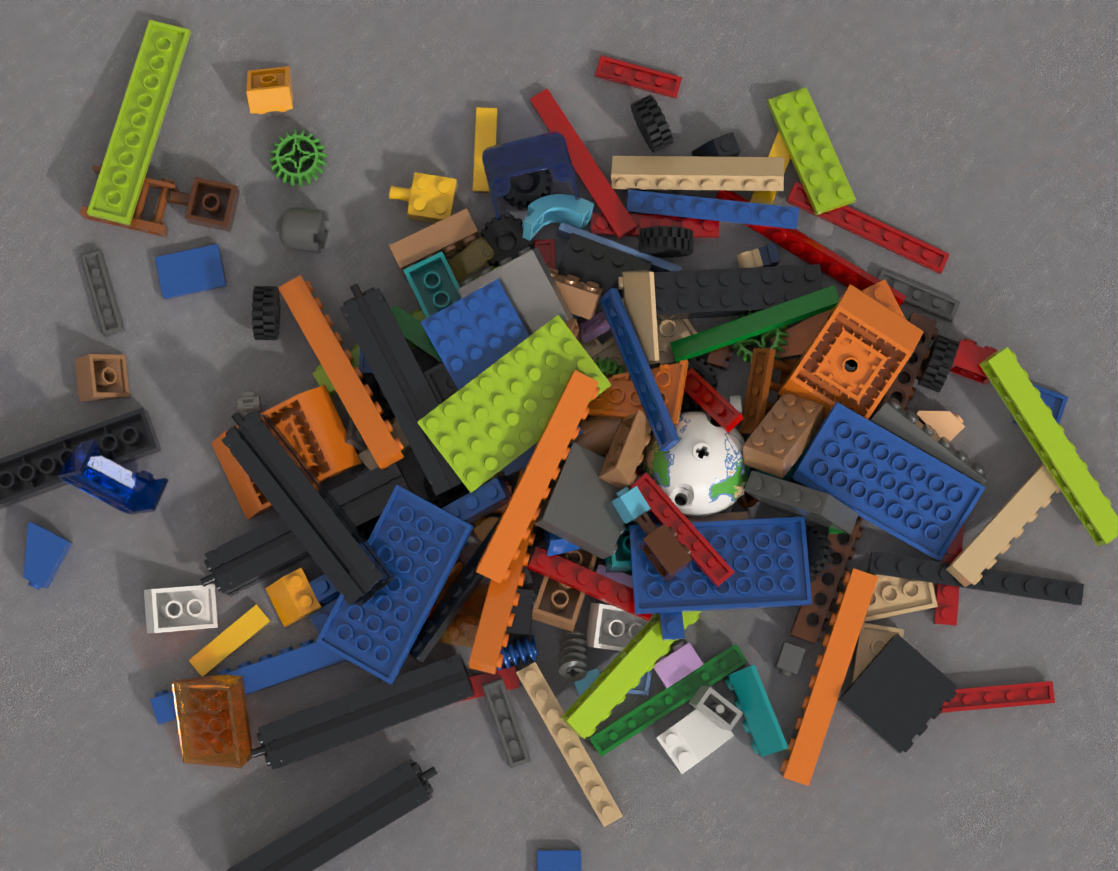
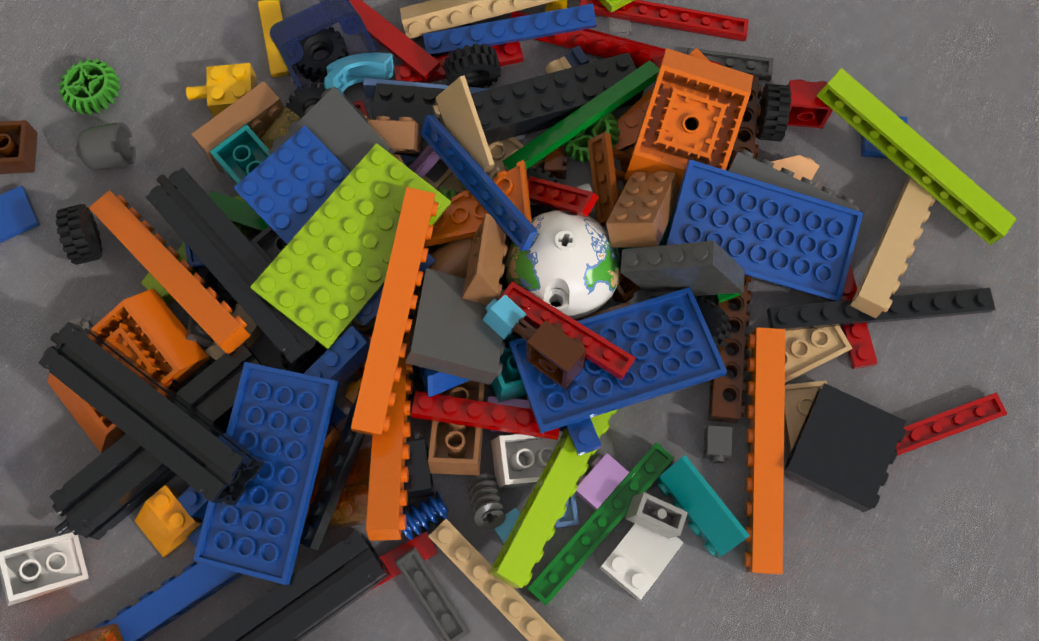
camera: 15 degrees left, 10 degrees down
yellow tile [189,604,271,677] -> none
light orange slope [246,66,293,114] -> none

